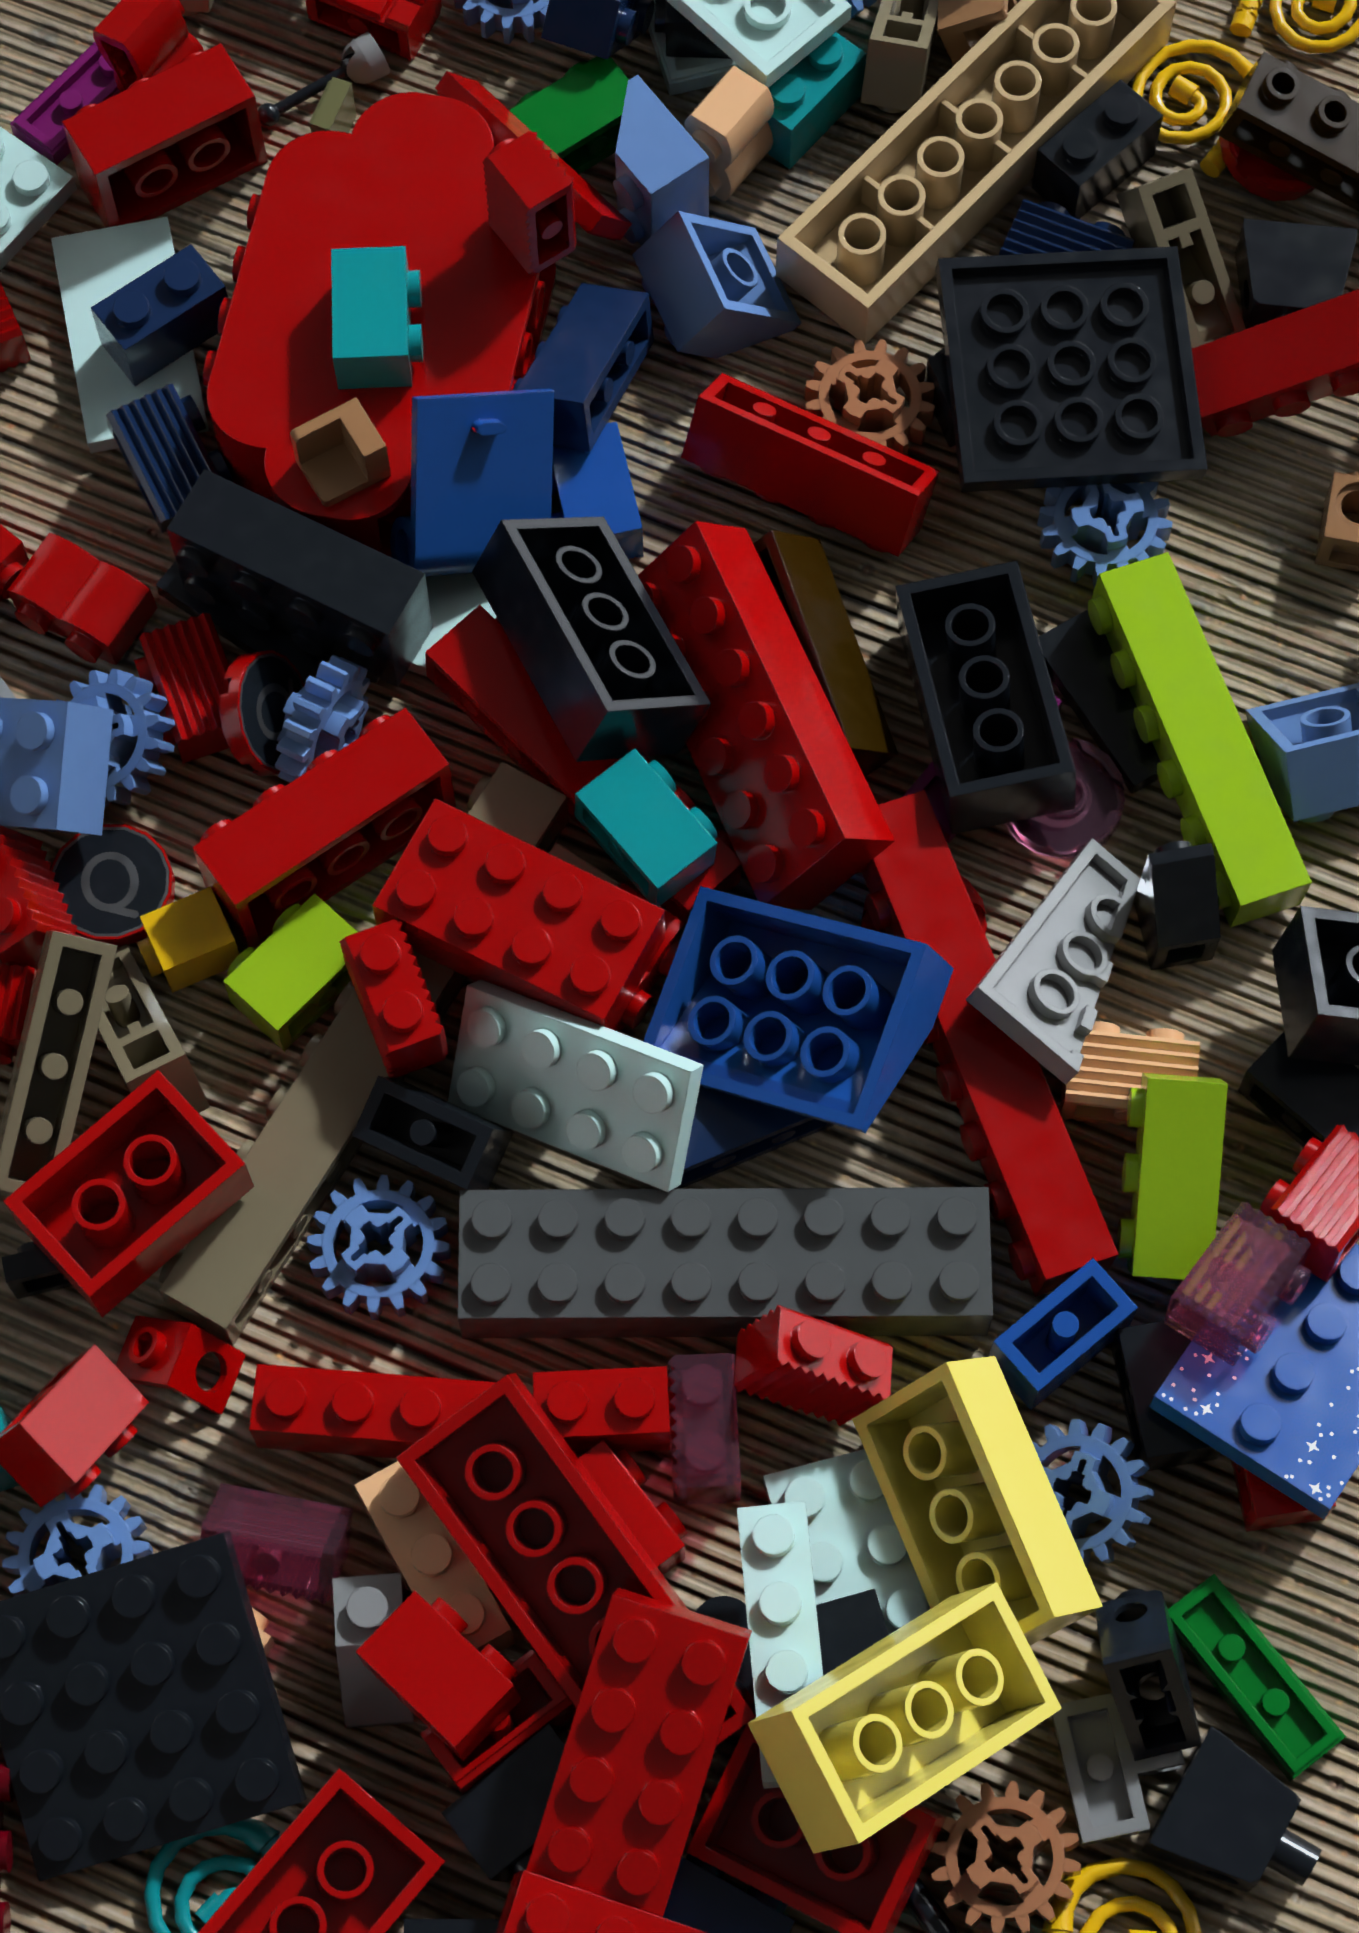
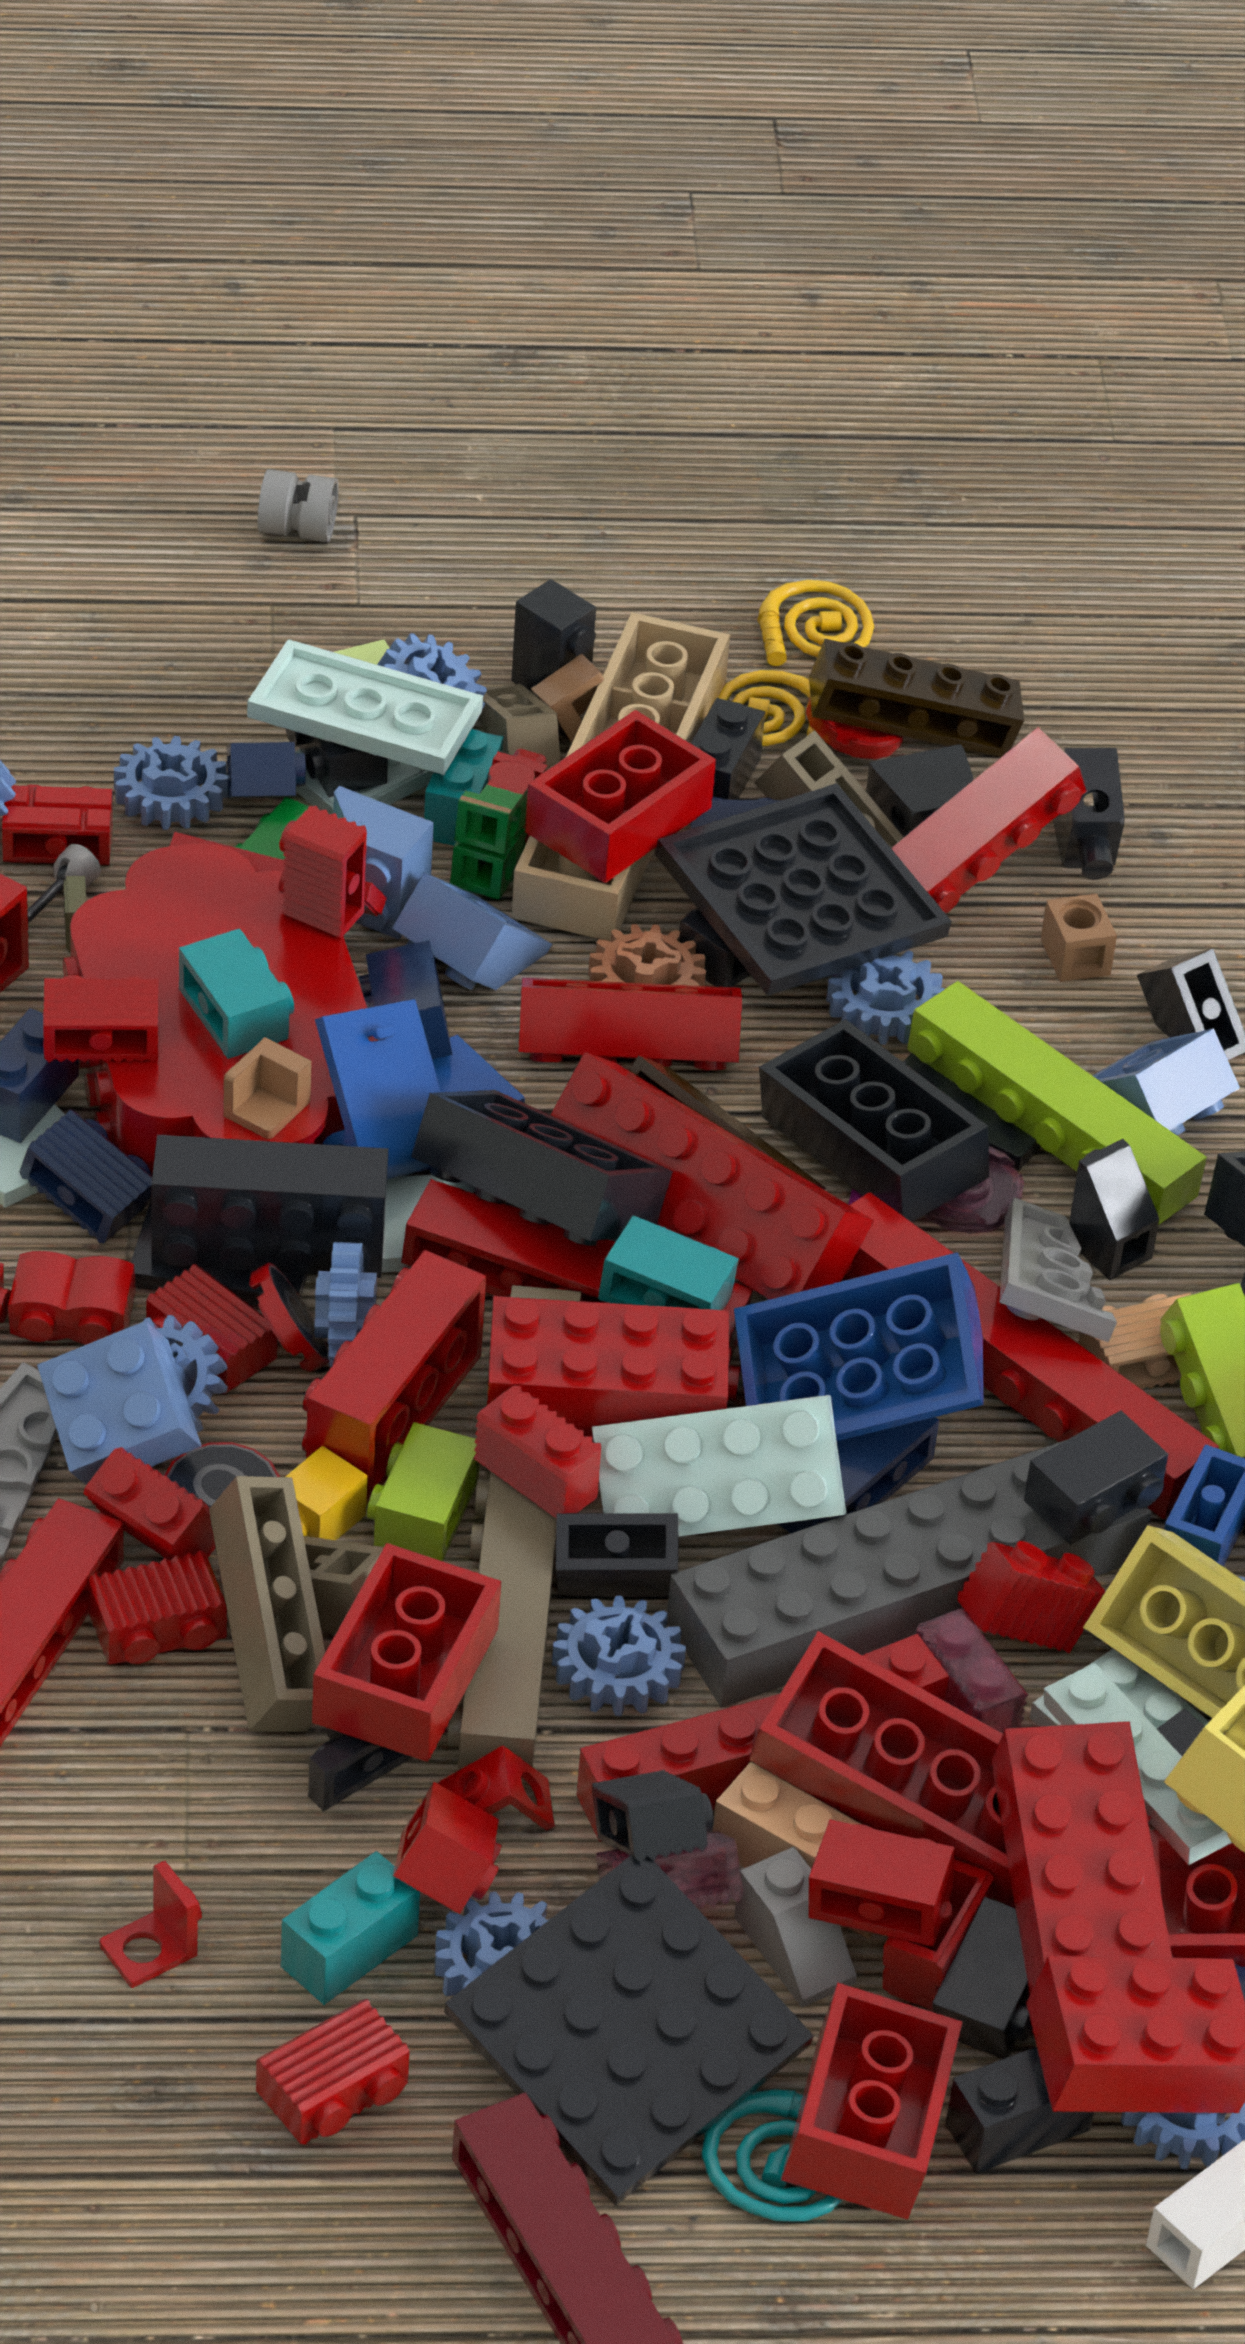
camera: 30 degrees left, 25 degrees down
light nougat brick [684,66,774,201] -> none
none -> red brick [43,975,158,1063]
none -> green hips [450,749,548,899]
none -> red brick [525,710,716,883]
none -> black brick [592,1770,714,1863]
none -> black brick [1024,1410,1169,1545]

